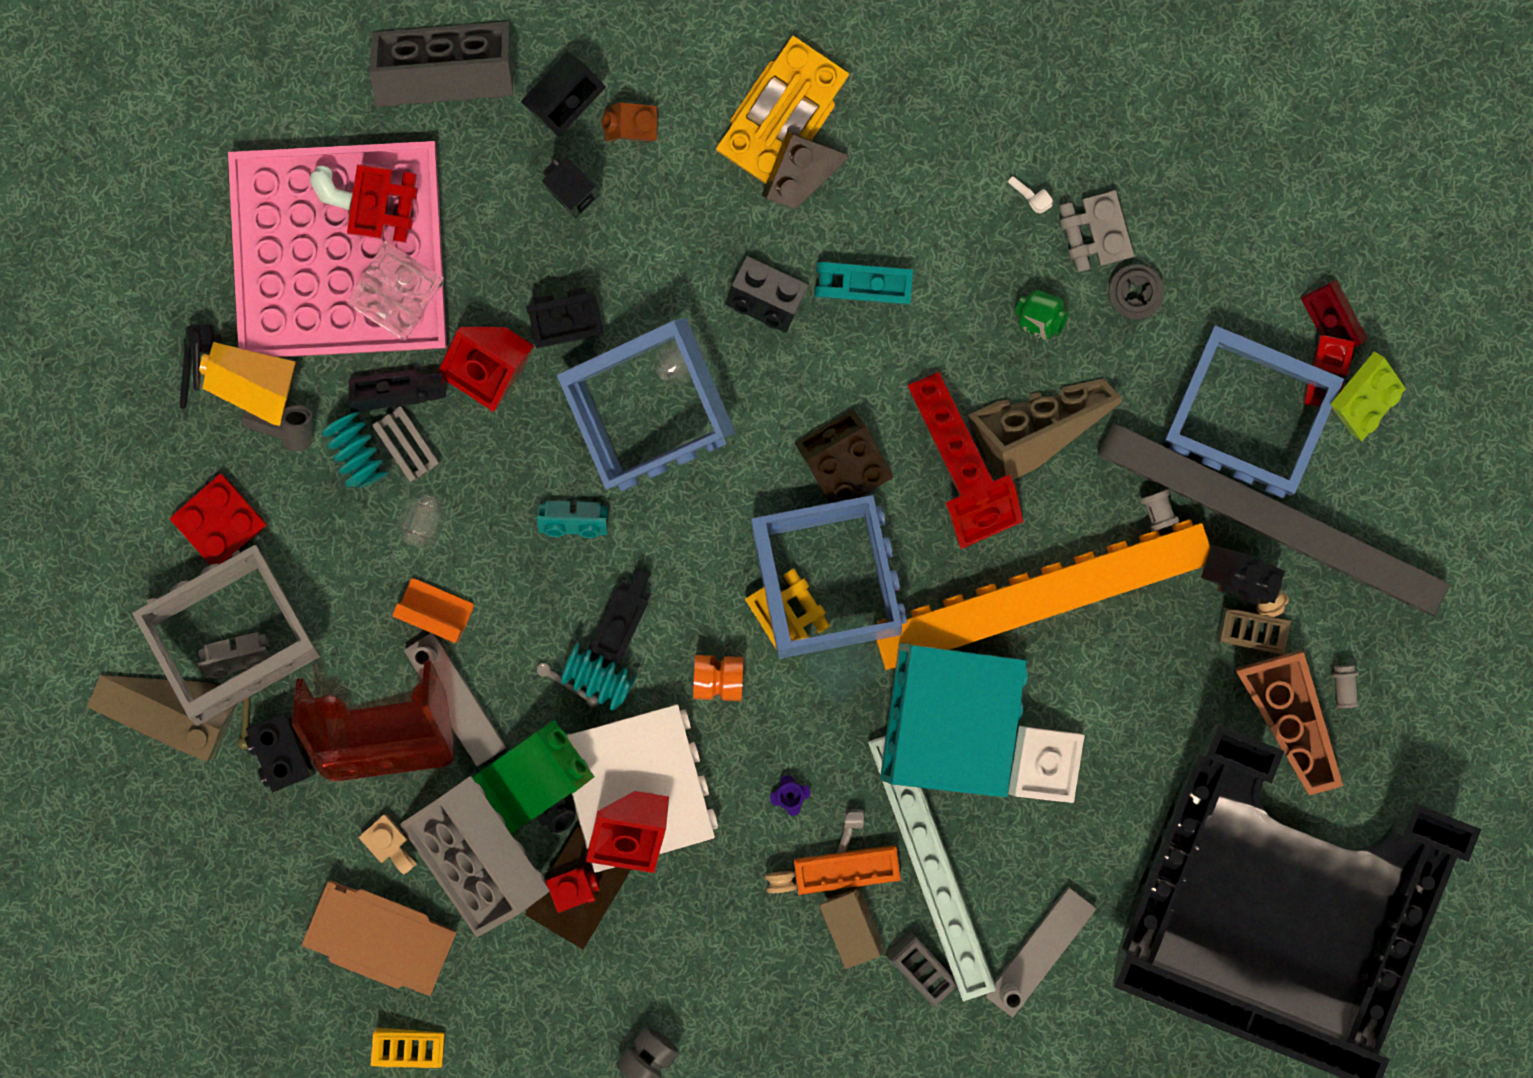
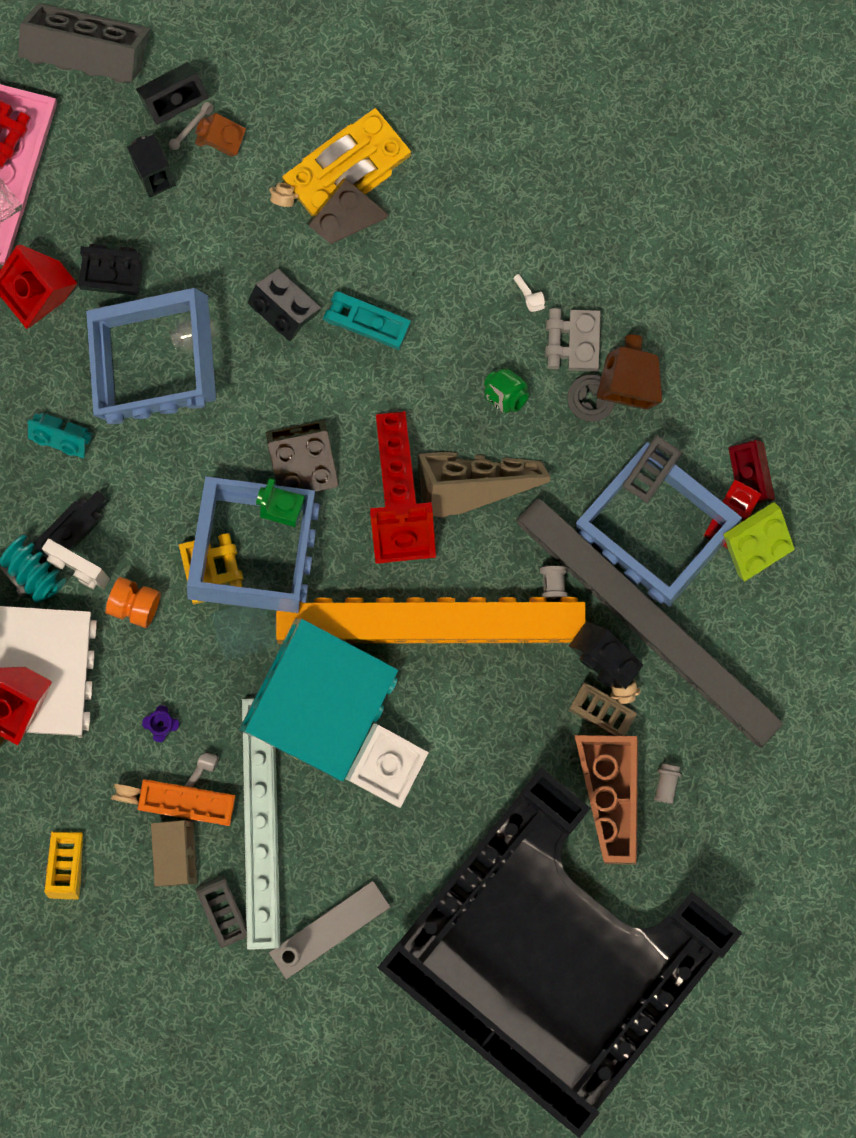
camera: 15 degrees right, 10 degrees down
none -> white plate [42,539,110,590]
none -> yellow slope [44,832,83,900]
none -> light grey hinge [169,102,214,150]
none -> green bracket [256,478,305,527]
none -> tan plate [269,183,298,207]
none -> reddish brown torso [597,335,662,410]
none -> dark grey slope [622,435,683,503]

